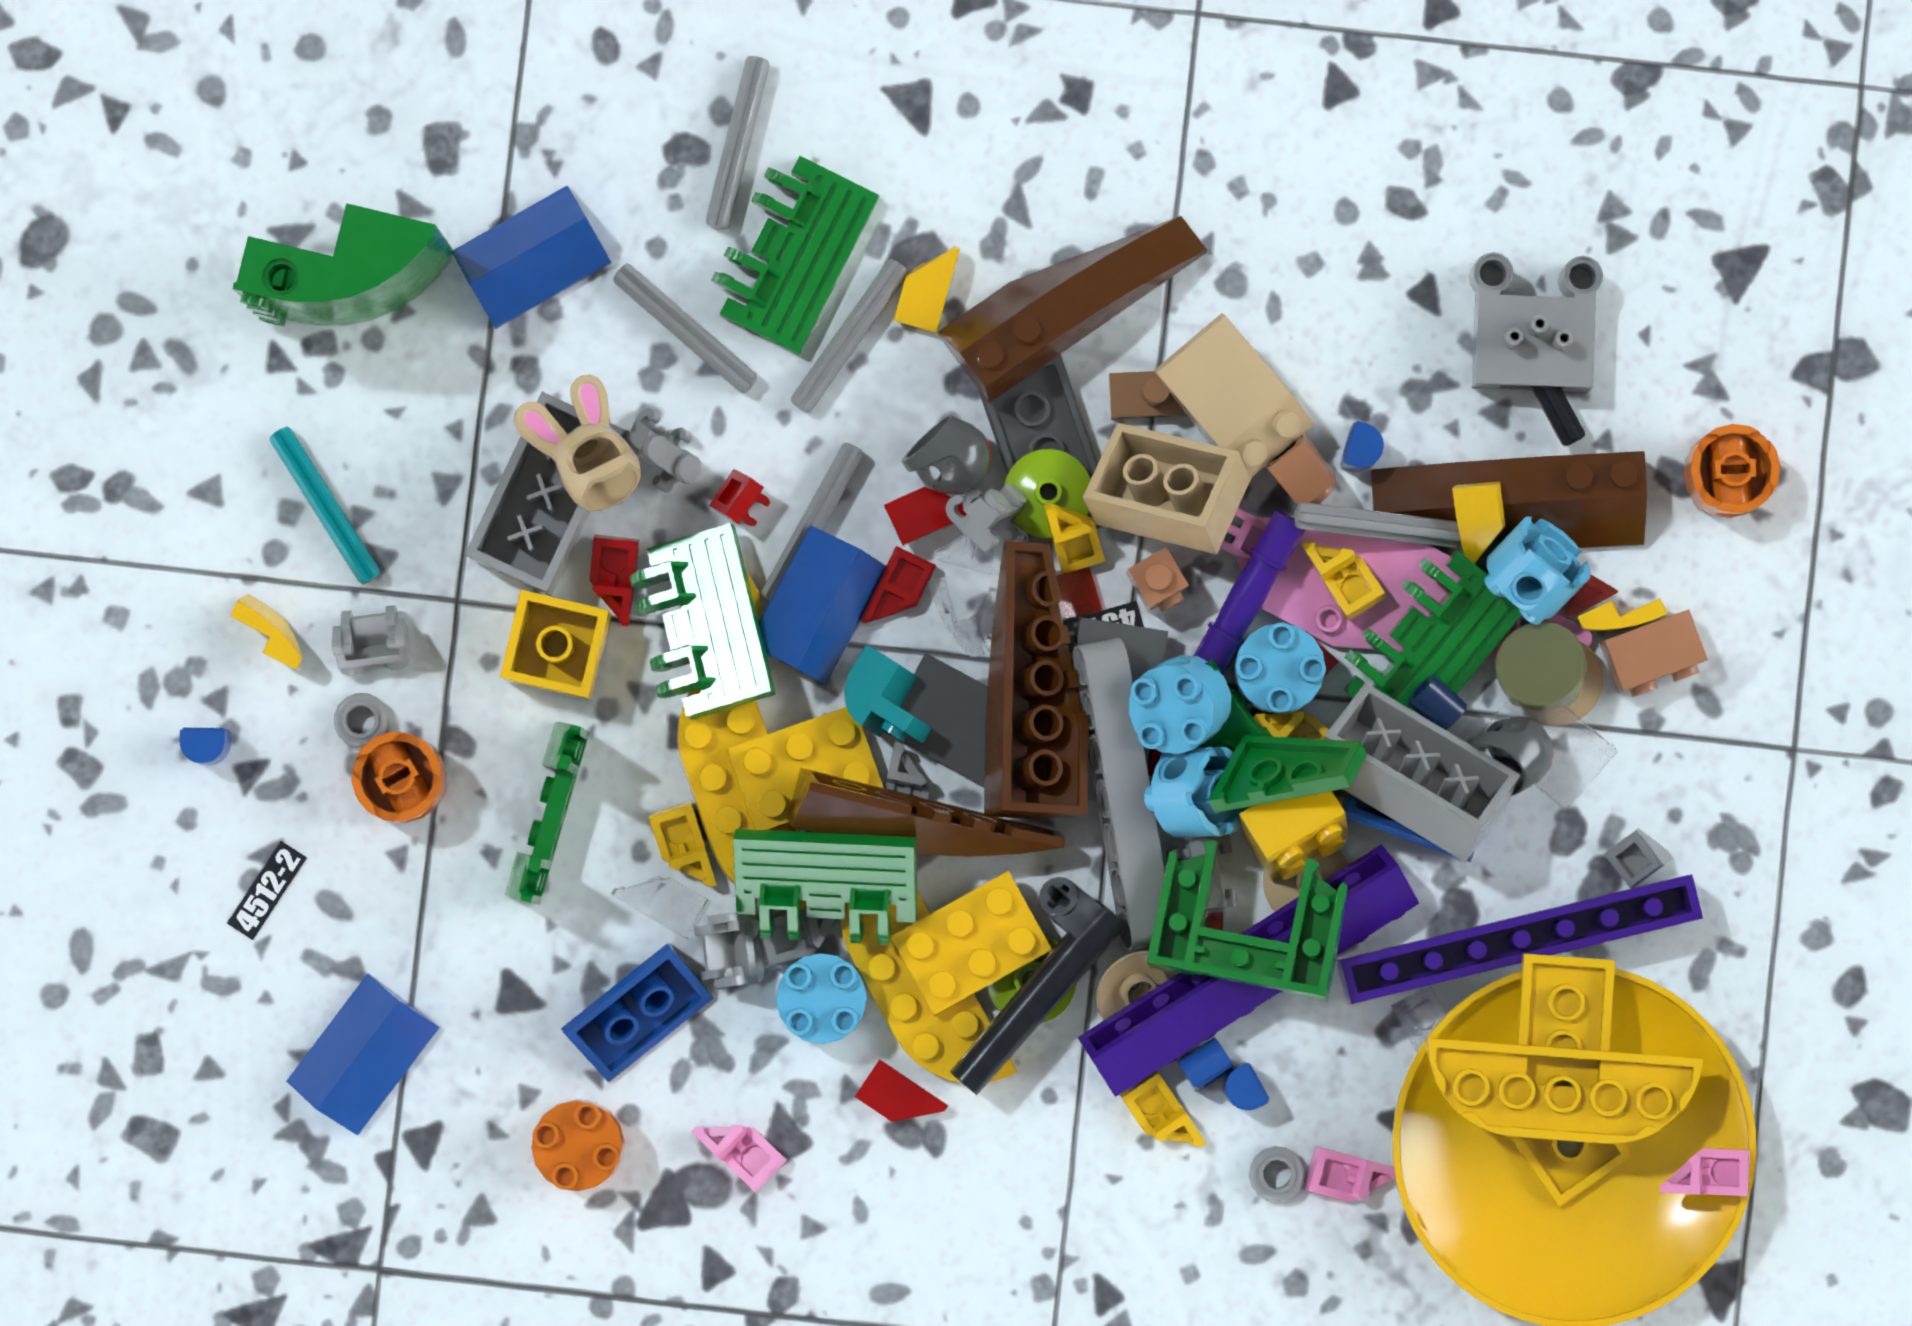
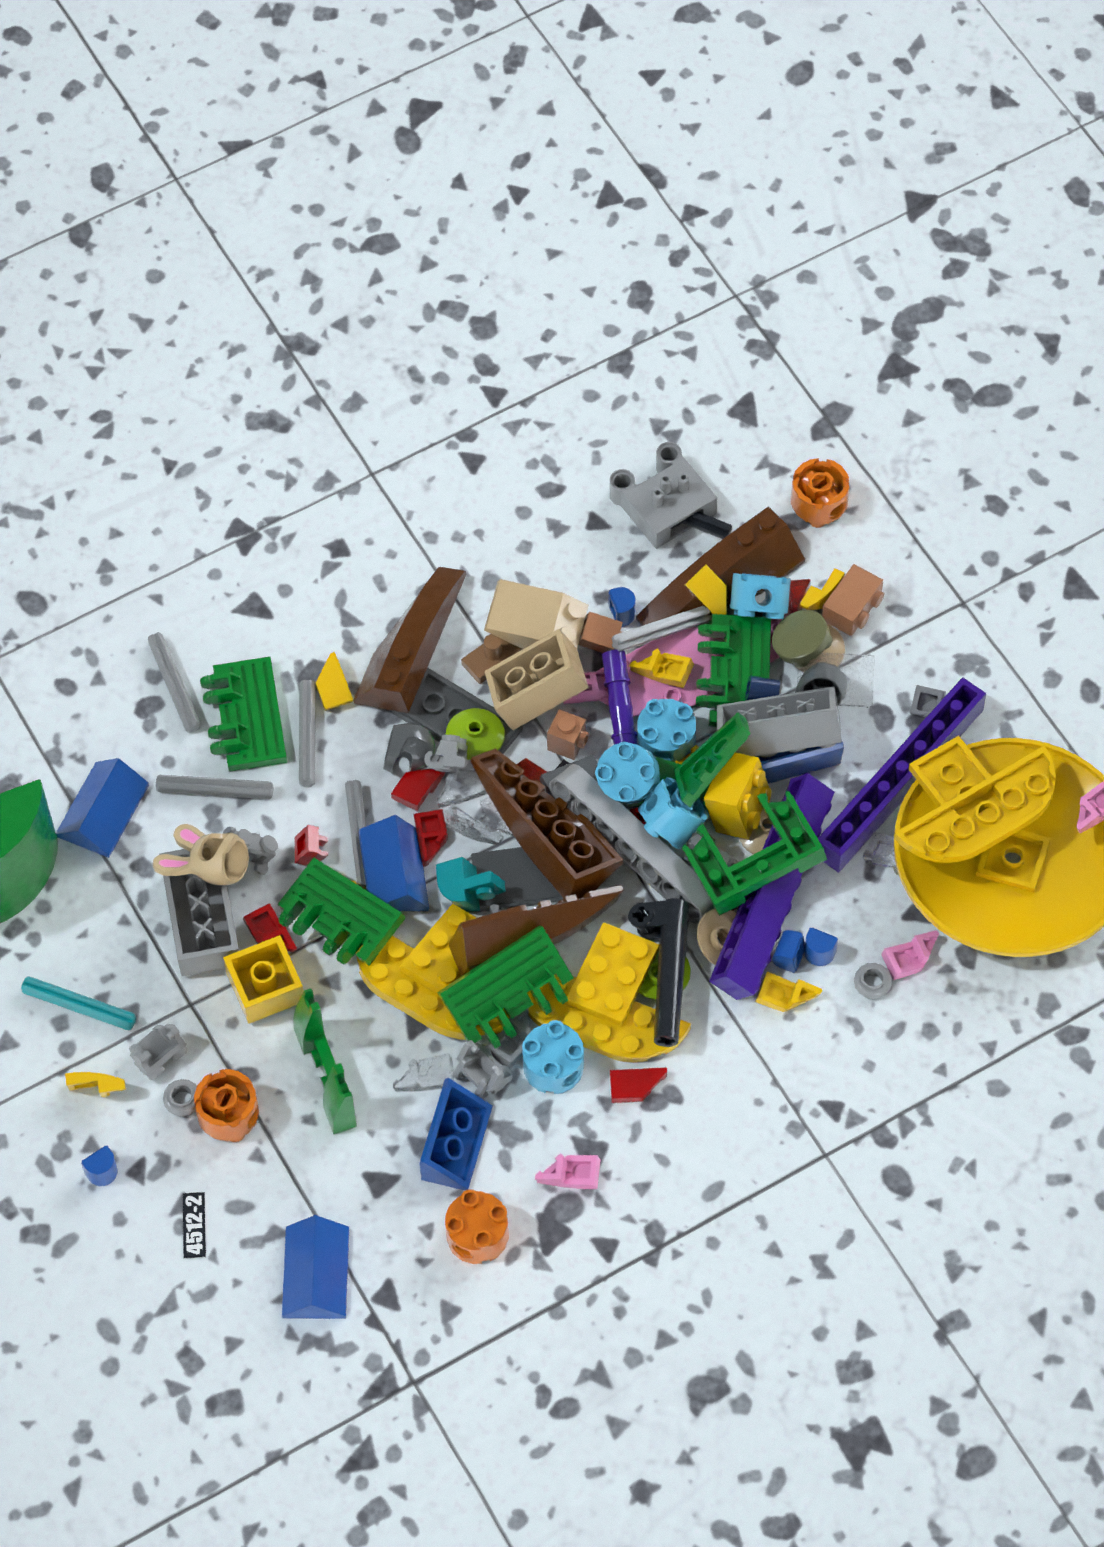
camera: 35 degrees left, 25 degrees down
yellow slope [648,801,717,887] -> none
yellow slope [1043,503,1105,575] -> none

